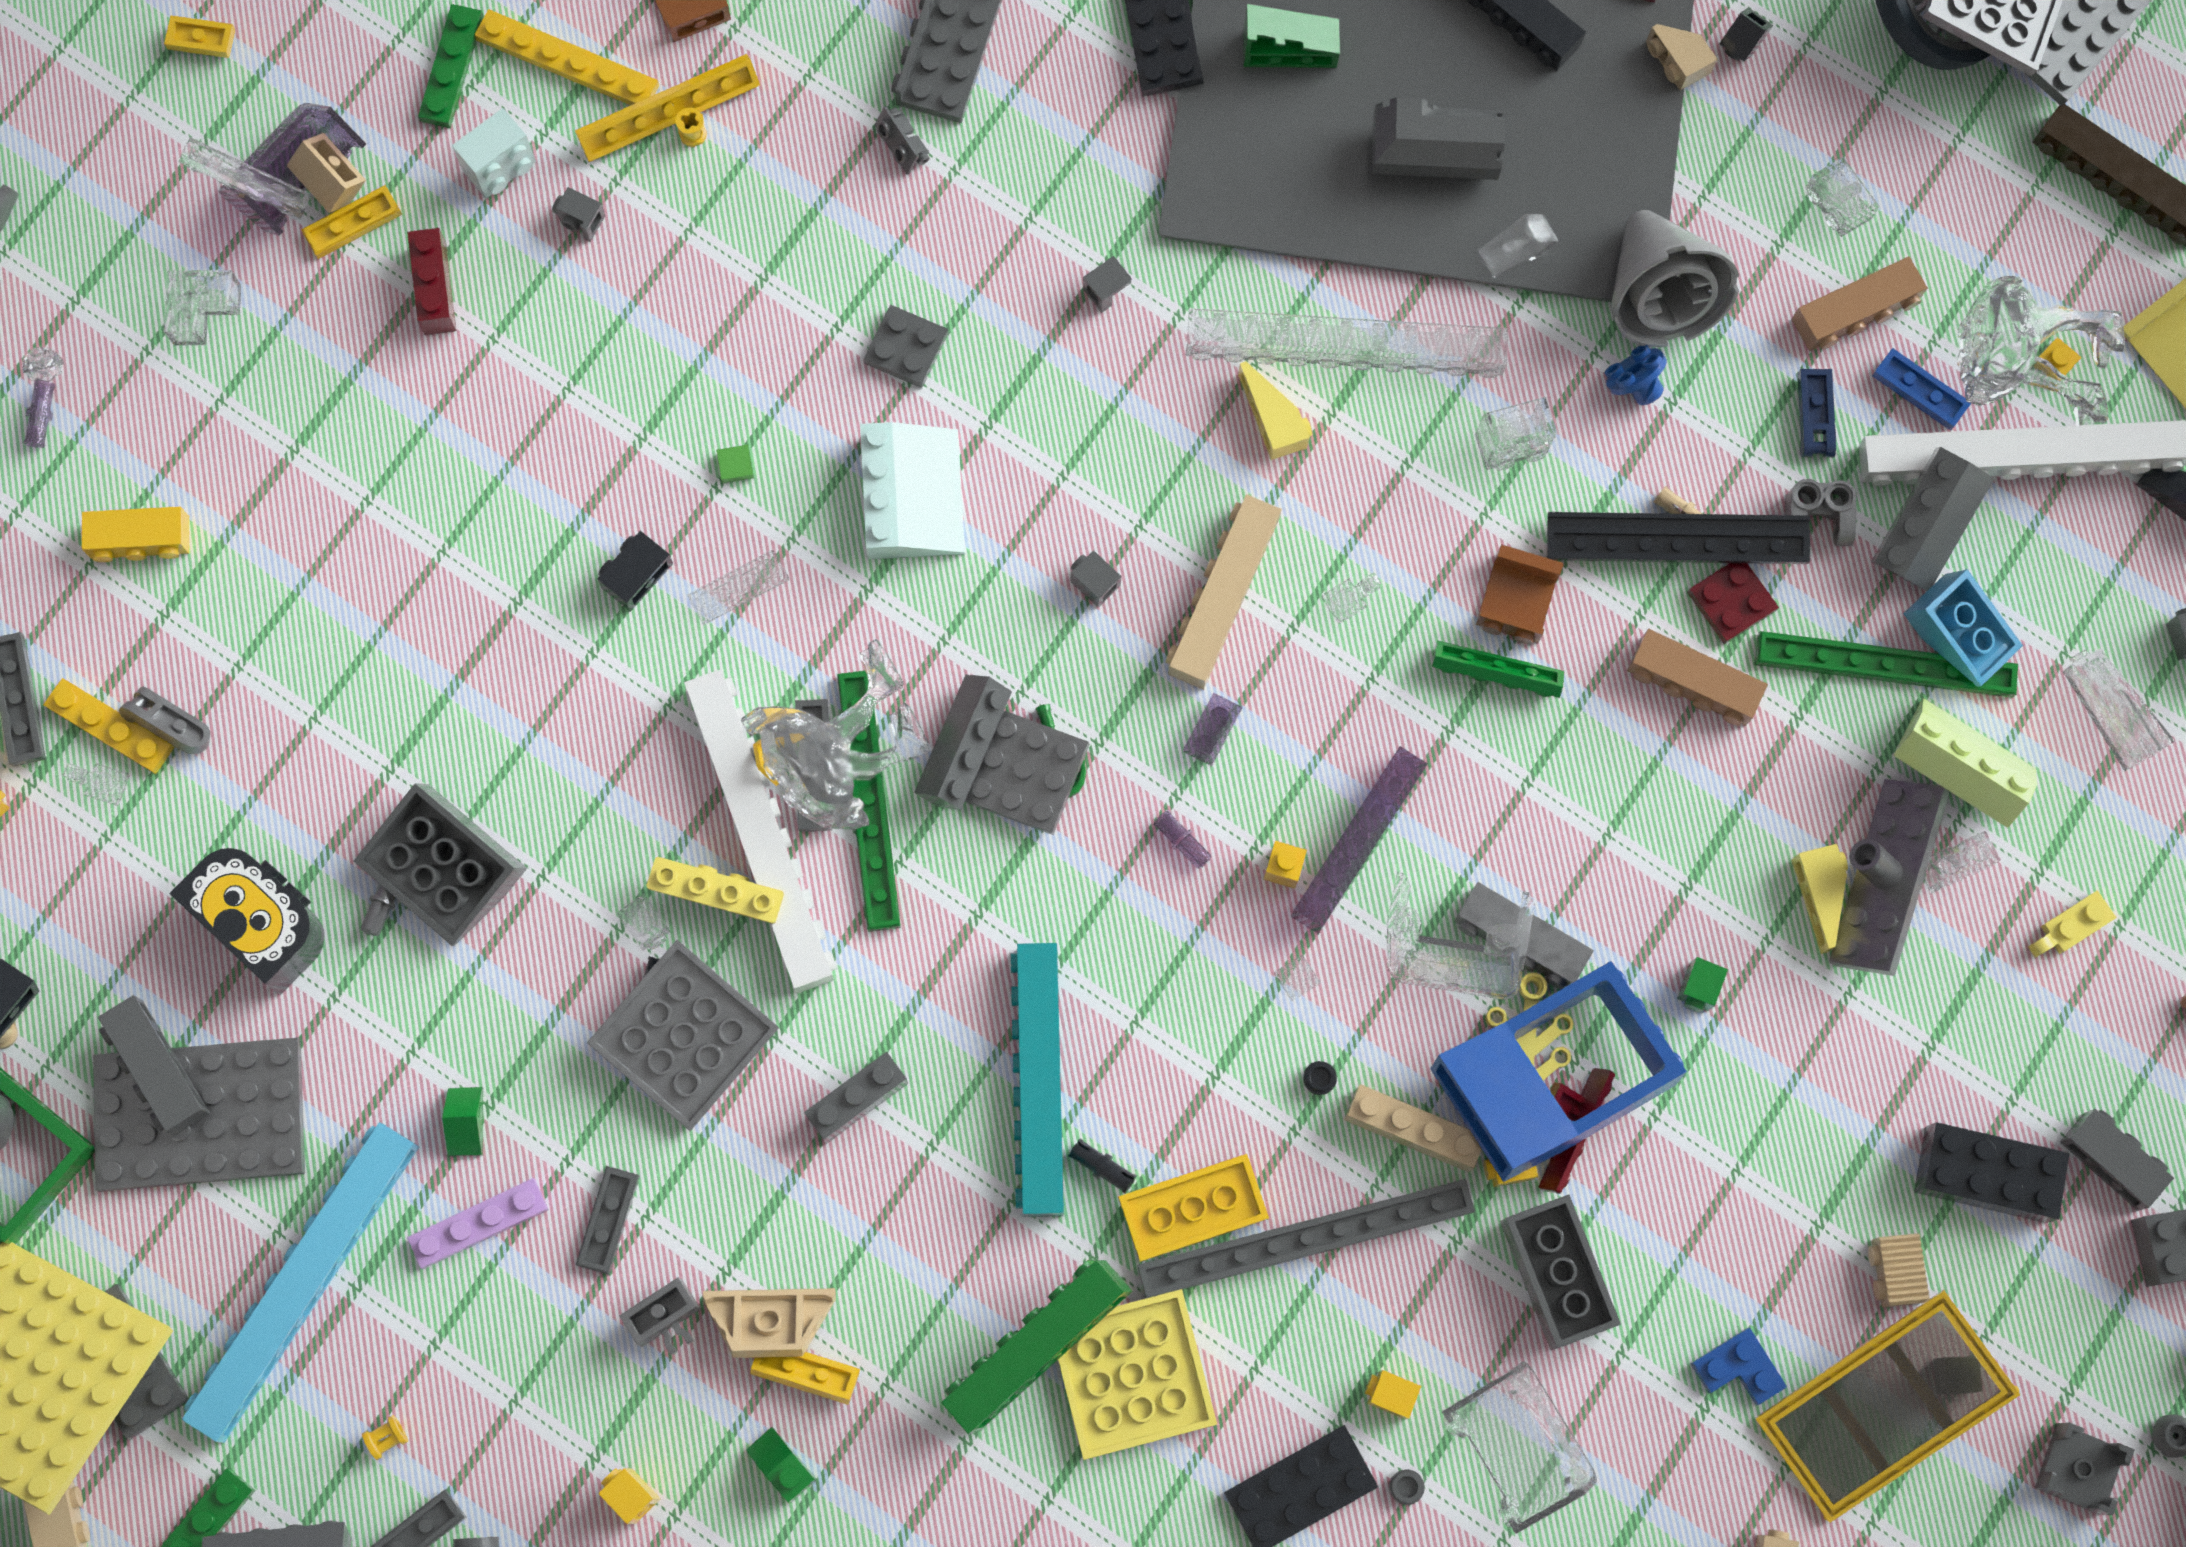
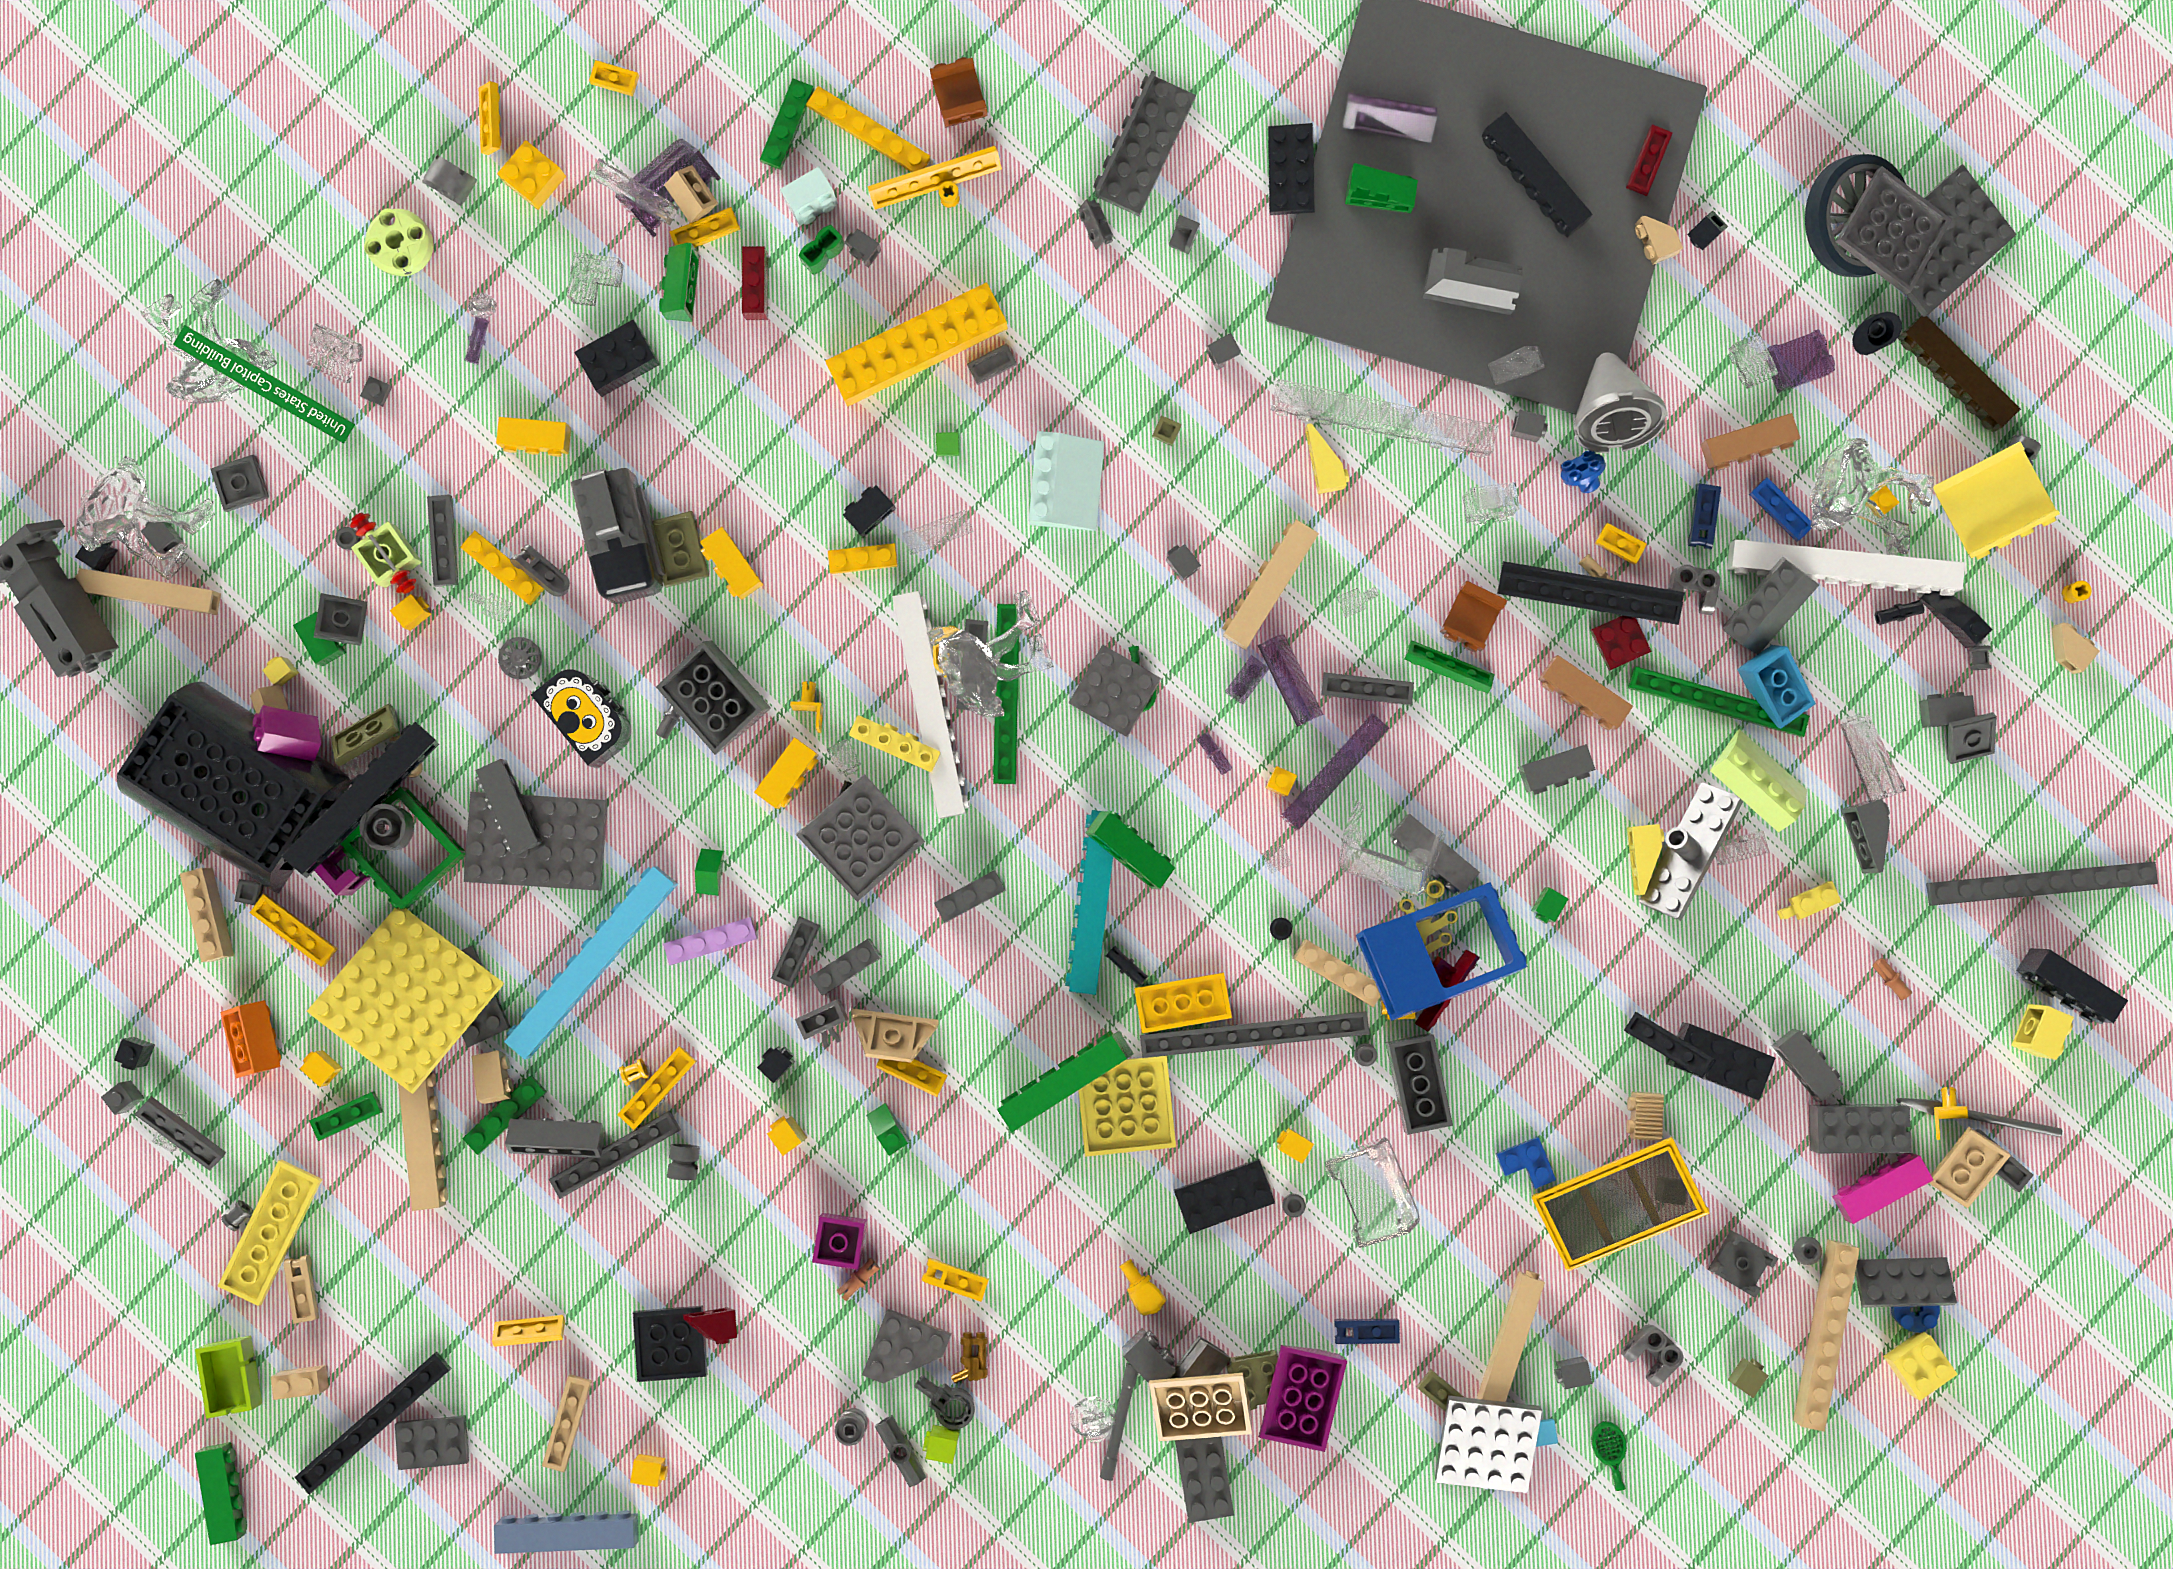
camera: 15 degrees right, 10 degrees up
dark grey plate [864,304,949,388] -> none
dark grey brick [914,674,1012,810] -> none
none -> tan brick [471,1050,513,1104]
none -> yellow plate [478,81,501,155]
none -> yellow brick [497,140,566,210]
none -> flat silver wheel [498,637,542,679]
none -> piece [570,468,665,604]
none -> black brick [574,319,660,397]
none -> yellow plate [617,1046,697,1130]
none -> olive tile [652,511,710,588]
none -> green slope [659,243,700,322]
none -> yellow brick [700,527,764,600]
none -> yellow brick [754,737,819,809]
none -> black brick [757,1046,795,1083]
none -> yellow bracket [790,681,823,733]
none -> green brick [799,225,845,275]
none -> dark grey brick [810,938,882,996]
none -> yellow brick [825,282,1008,407]
none -> yellow plate [828,543,898,574]
none -> flat silver tile [967,343,1017,385]
none -> green brick [1085,811,1175,889]
none -> olive plate [1152,415,1182,446]
none -> dark grey panel [1169,215,1200,254]
none -> clear purple brick [1257,634,1323,727]
none -> dark grey plate [1321,672,1414,705]
none -> flat silver plate [1354,1043,1377,1066]
none -> dark grey brick [1510,410,1548,442]
none -> dark grey brick [1518,744,1596,795]
none -> yellow plate [1595,523,1647,565]
none -> black tile [1624,1012,1716,1080]
none -> clear purple panel [1762,329,1835,394]
none -> dark grey slope [1840,799,1890,874]
none -> black piece [1852,311,1902,355]
none -> black pin [1874,600,1925,626]

